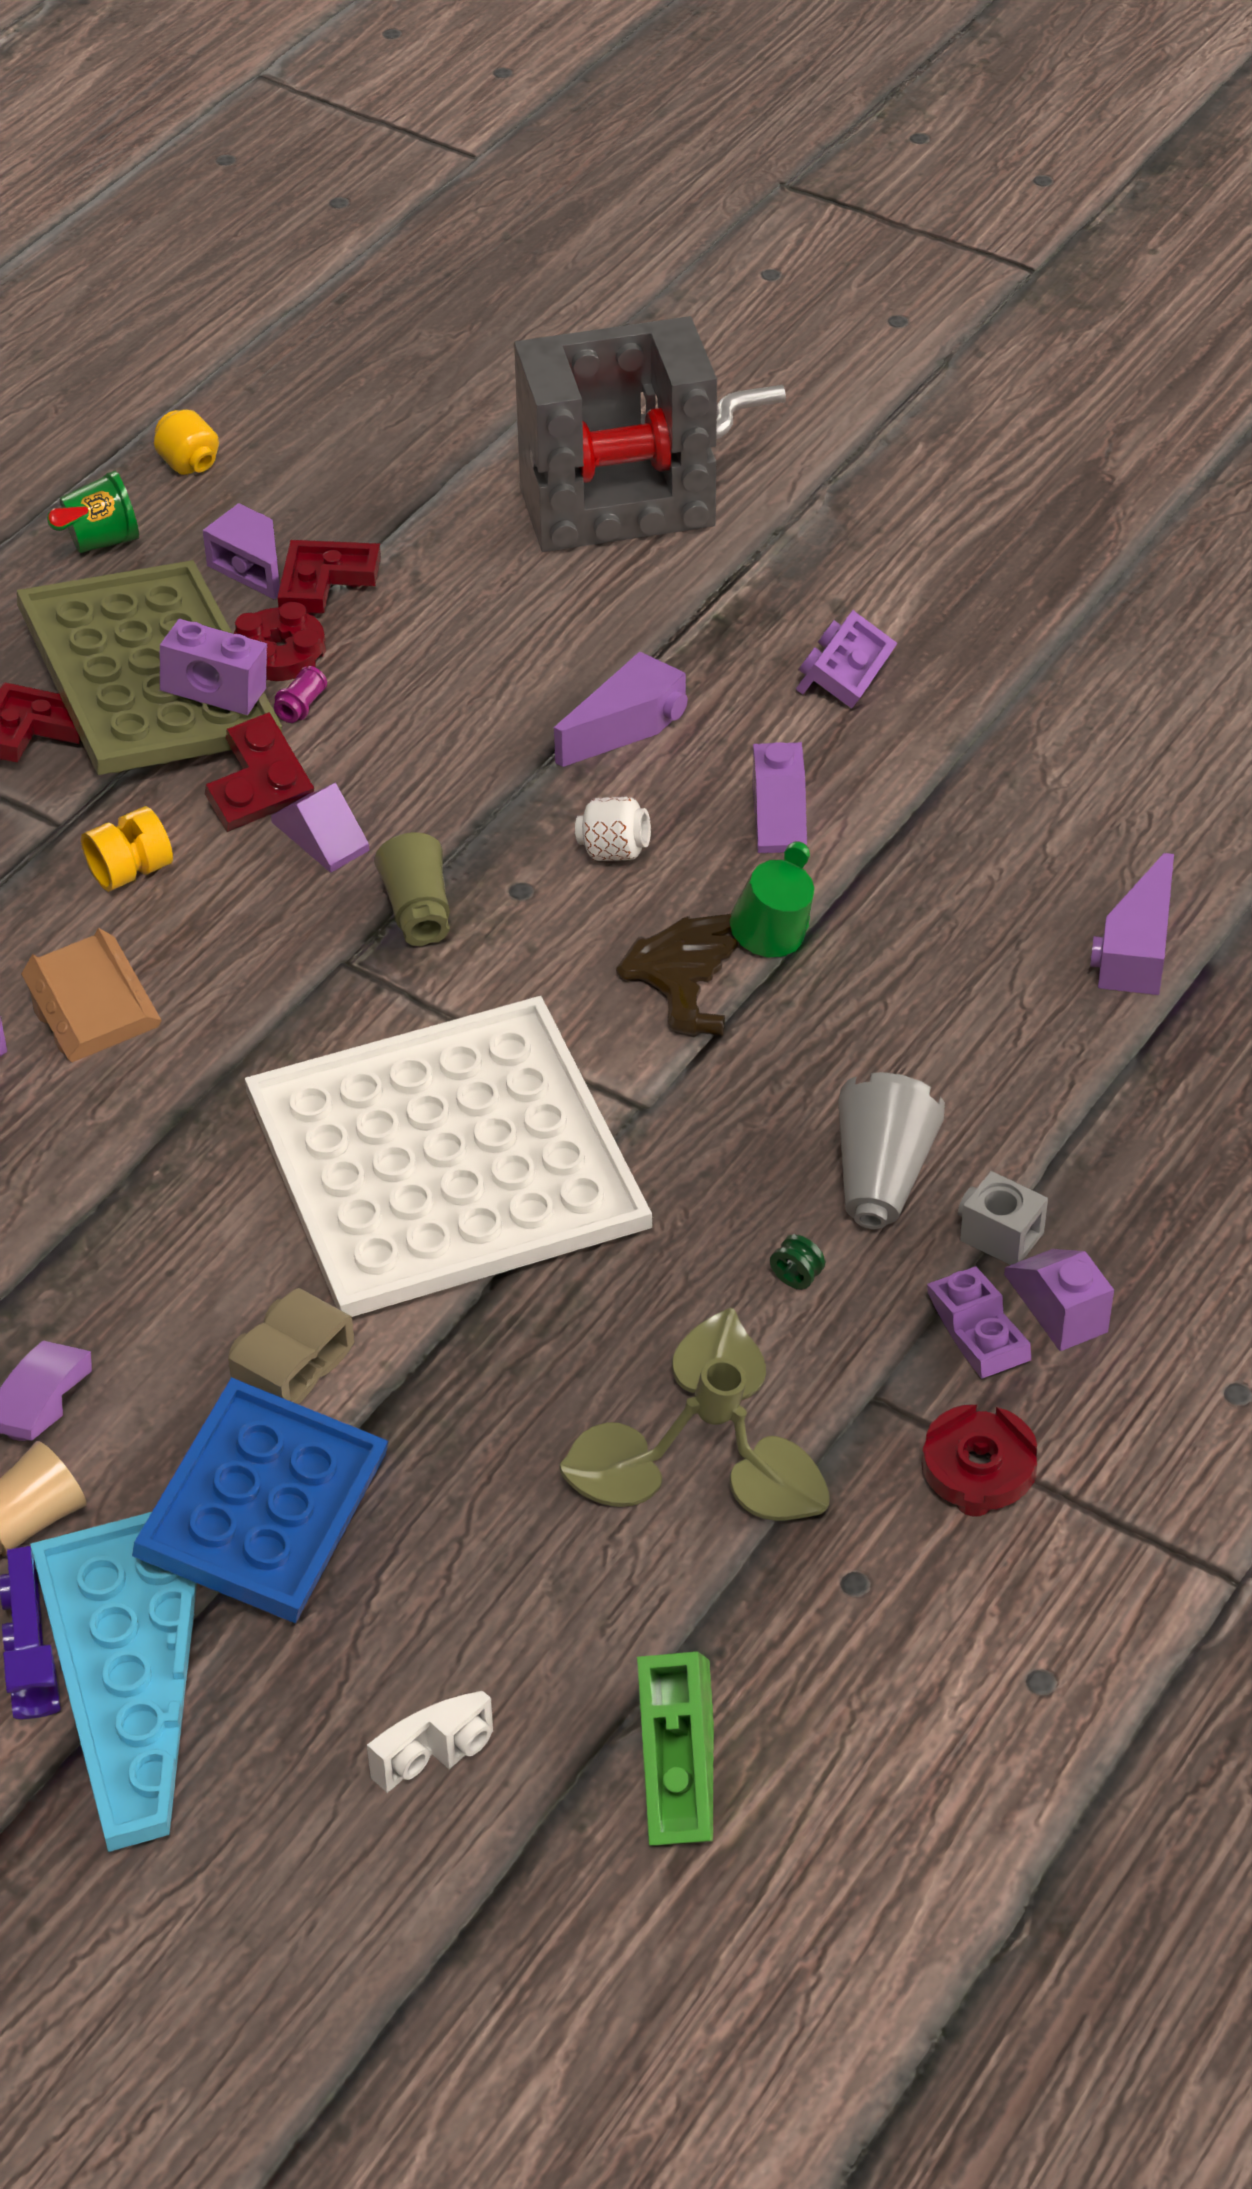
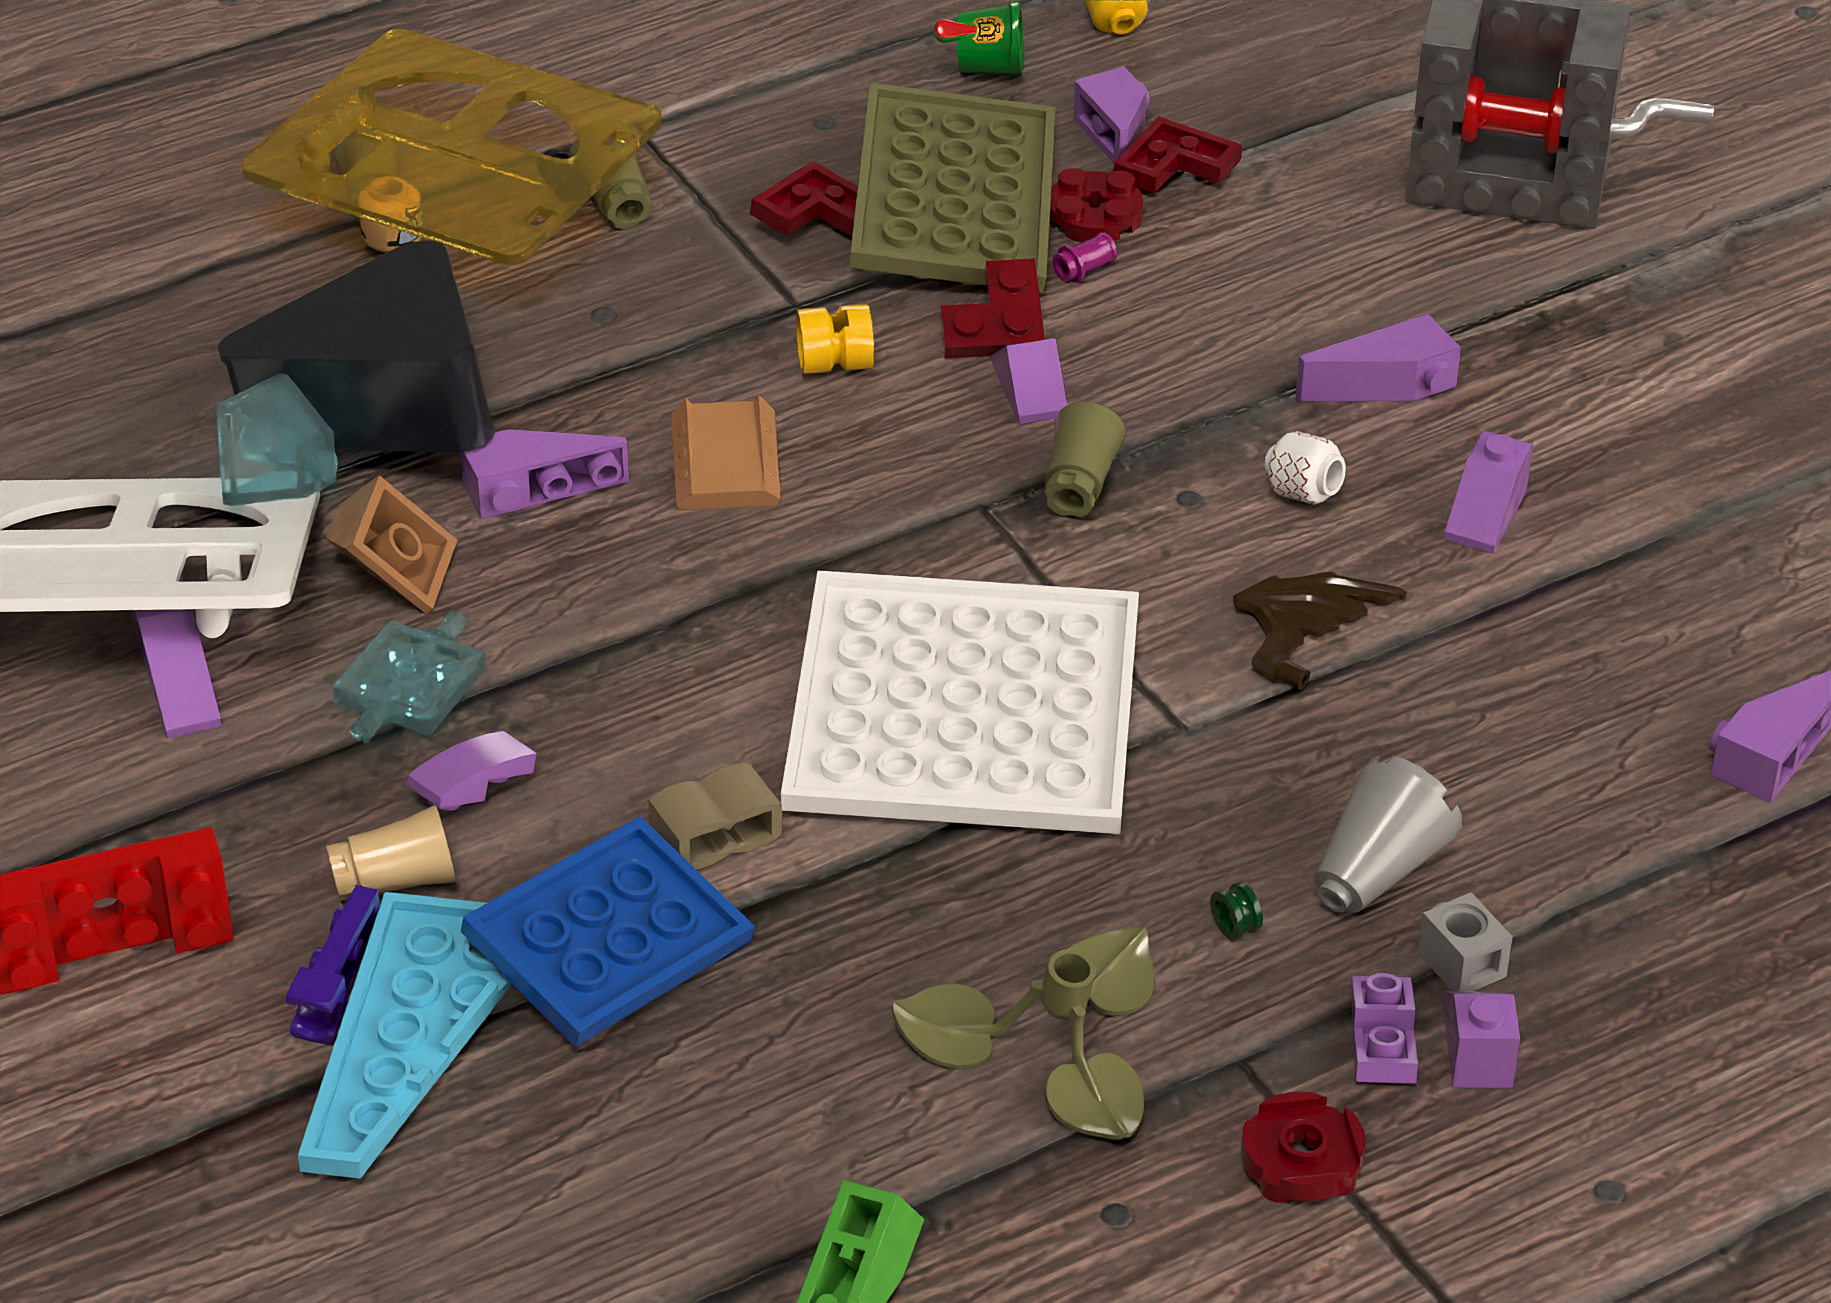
camera: 25 degrees right, 5 degrees down
medium lavender brick [160,619,267,715] -> none
white slope [367,1691,493,1793] -> none
green hat [729,841,815,958] -> none
medium lavender bracket [796,610,897,709] -> none

